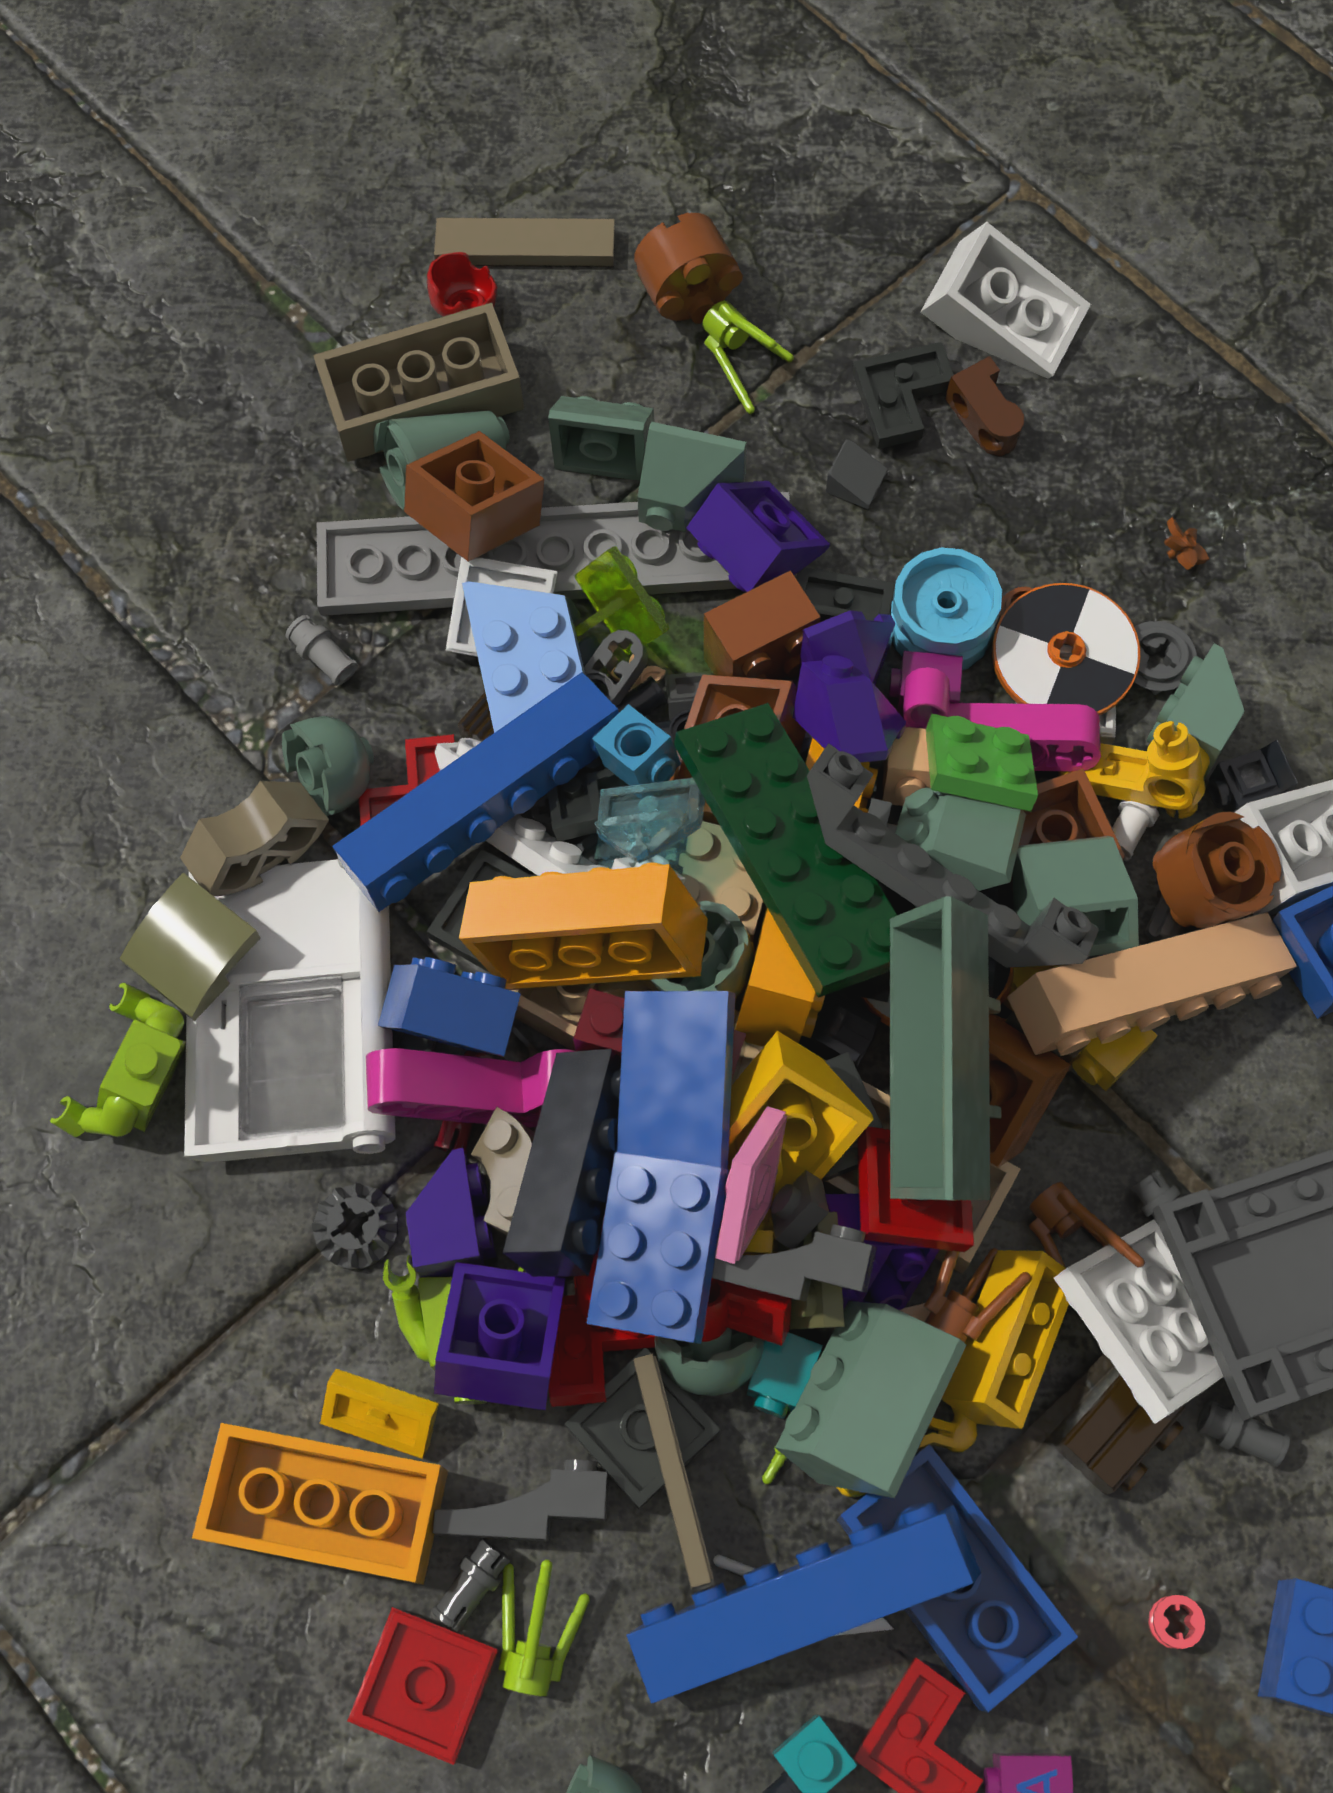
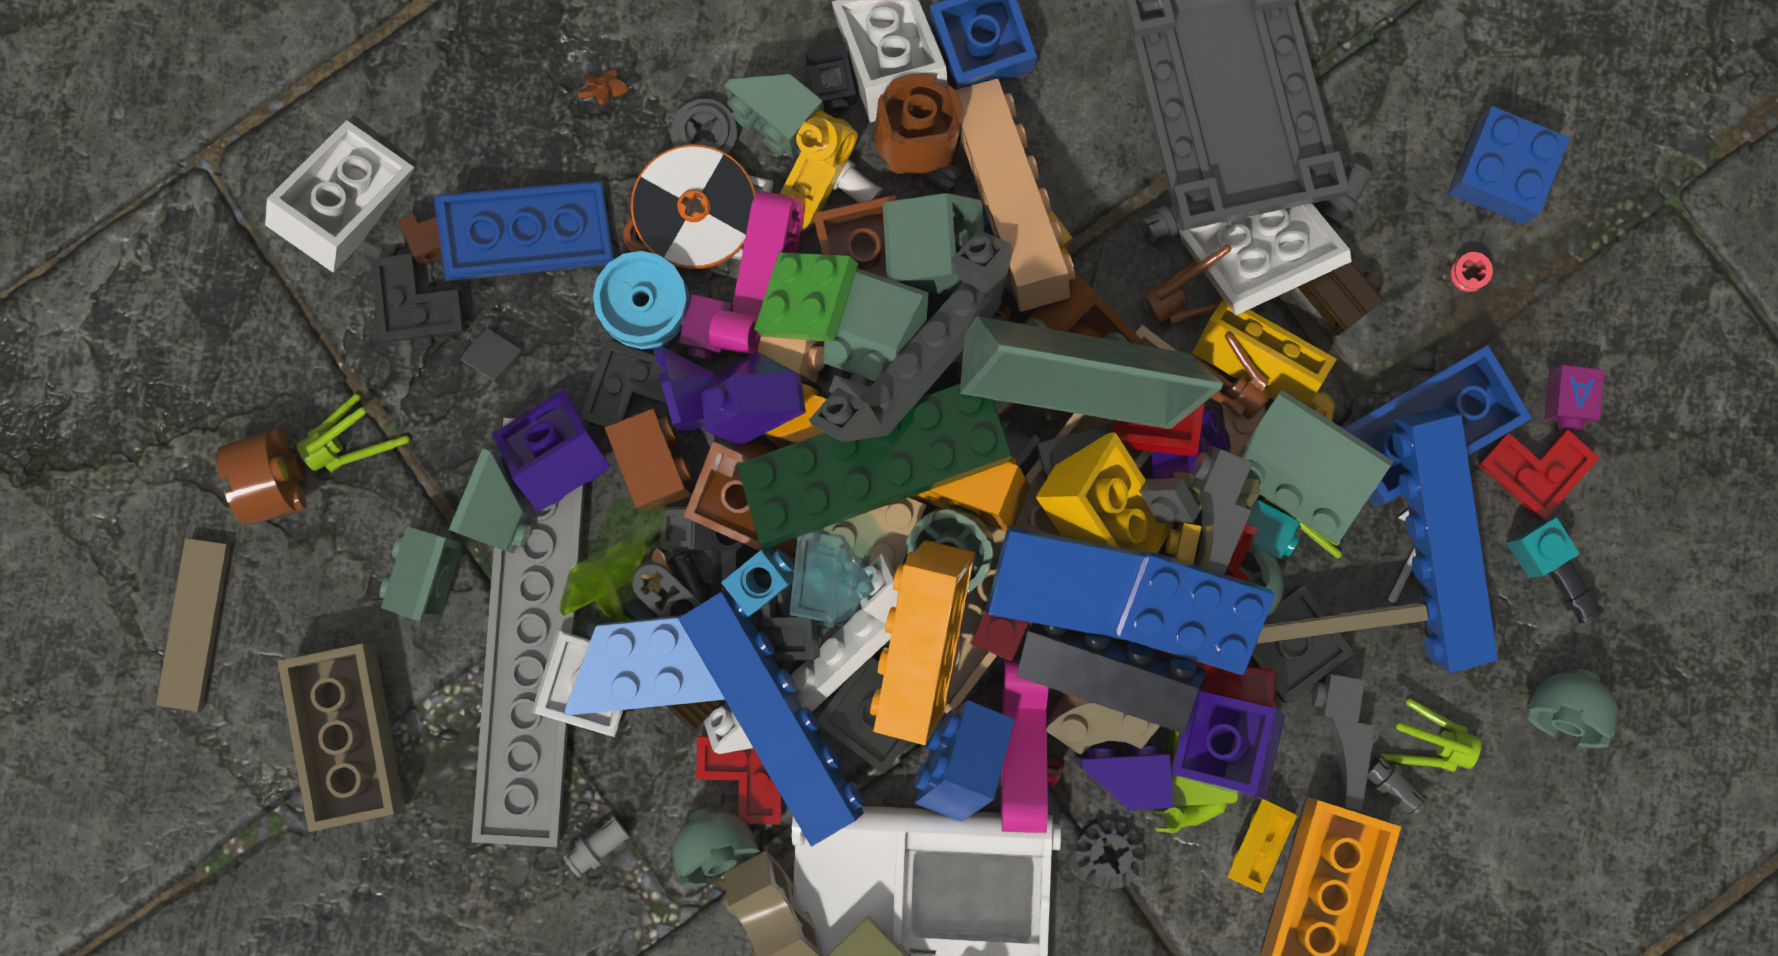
camera: 85 degrees left, 15 degrees up
red plate [347,1607,499,1765] -> none
sand green cone [373,410,510,510] -> none
dark orange brick [404,431,544,562] -> none
red hair [427,252,498,317] -> none
bright pink plate [716,1106,787,1264] -> none
none -> blue tile [433,181,614,281]

